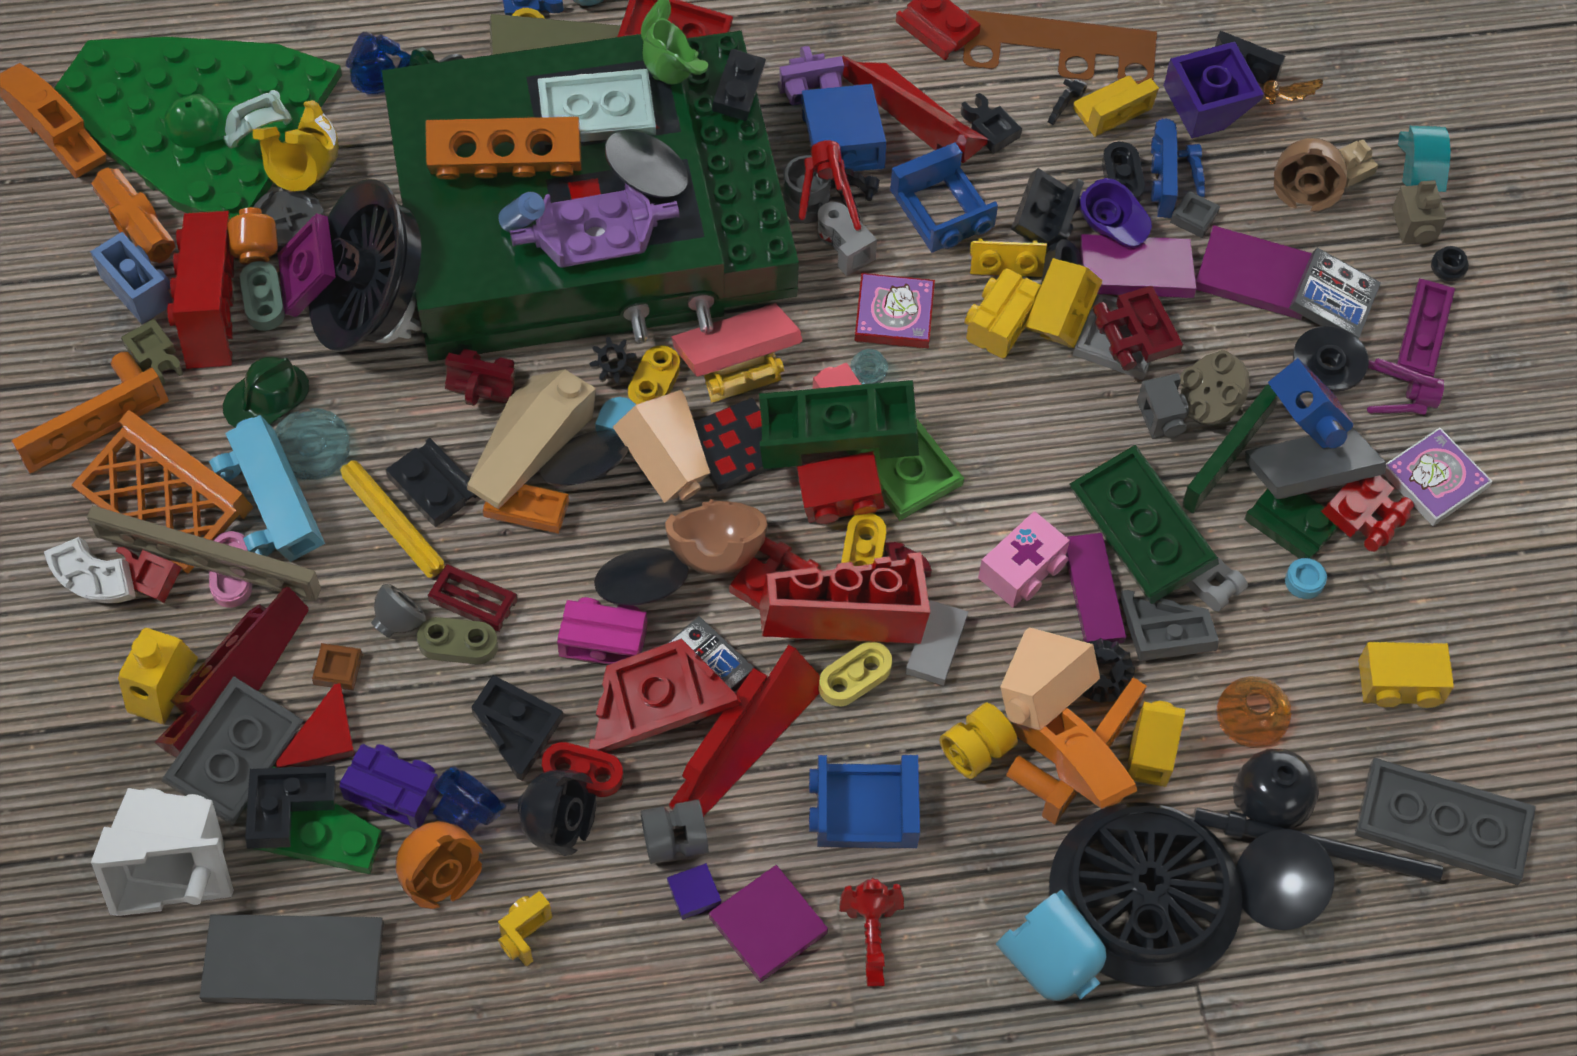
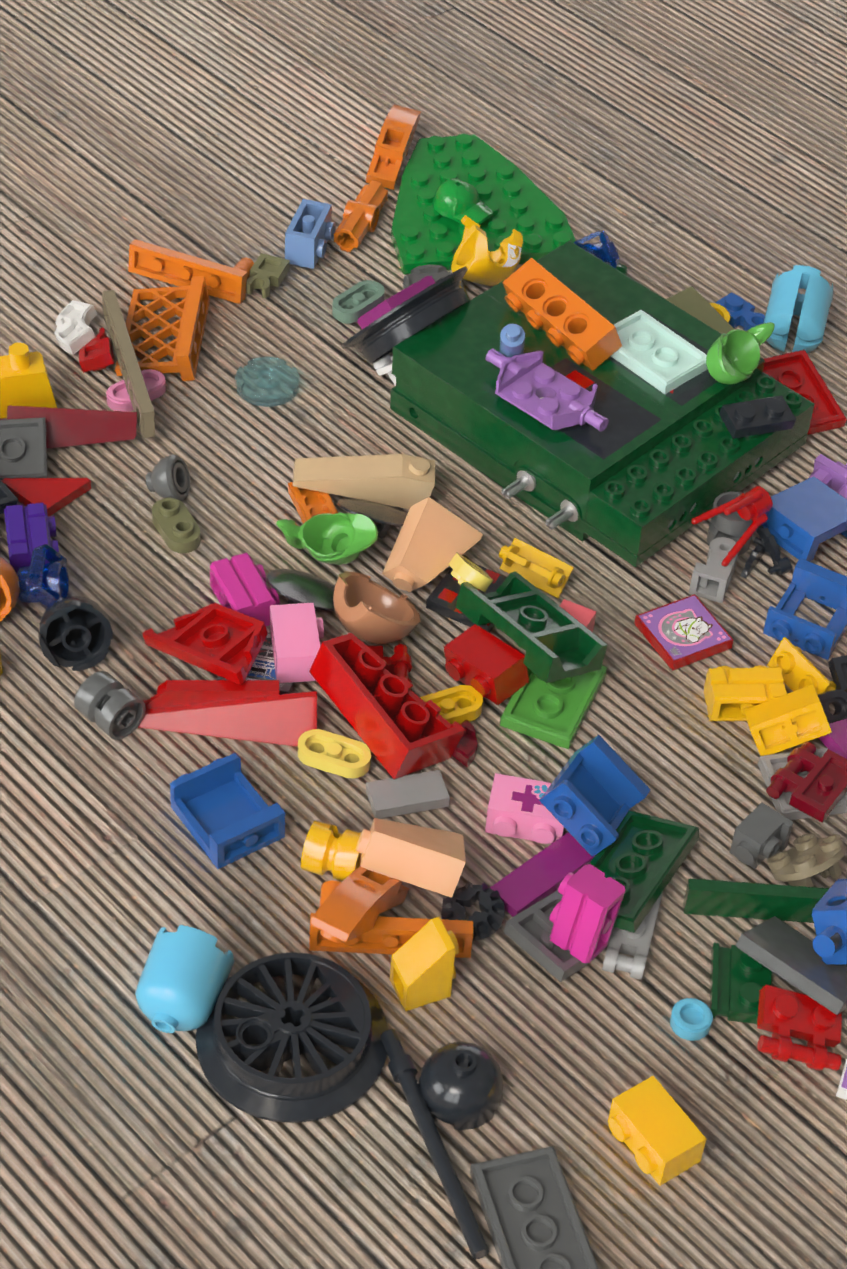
camera: 55 degrees right, 15 degrees down
red wedge [167,211,235,369] -> none
medium azure brick [209,415,326,562] -> none
dark green piece [223,357,309,428] -> none
light aqua helmet [224,90,292,149] -> none
orange head [227,207,278,265] -> none
dark orange tile [312,643,363,691] -> none
yellow axle [340,460,445,578] -> none
black plate [385,438,478,528] -> none
dark red tile [428,564,518,632] -> none
dark red hips [445,349,515,406] -> none
black wing [471,675,564,781] -> none
red plate [542,742,624,797] -> none
black gear [589,337,637,385] -> none
shield [605,130,688,198] -> none
yellow plate [628,345,680,405] -> none
dark purple tile [667,863,721,920] -> none
coral tile [671,303,803,377] -> none
magenta tile [709,865,828,983] -> none
red piece [839,877,904,986] -> none
clear light blue plate [850,349,888,384] -> none
clear orange piece [1216,676,1292,748] -> none
black shield [1236,829,1335,930] -> none
none -> bright pink brick [270,603,324,683]
none -> bright green hair [277,512,378,565]
none -> light yellow plate [449,552,493,592]
none -> blue panel [539,735,651,857]
none -> dark pink brick [549,864,626,964]

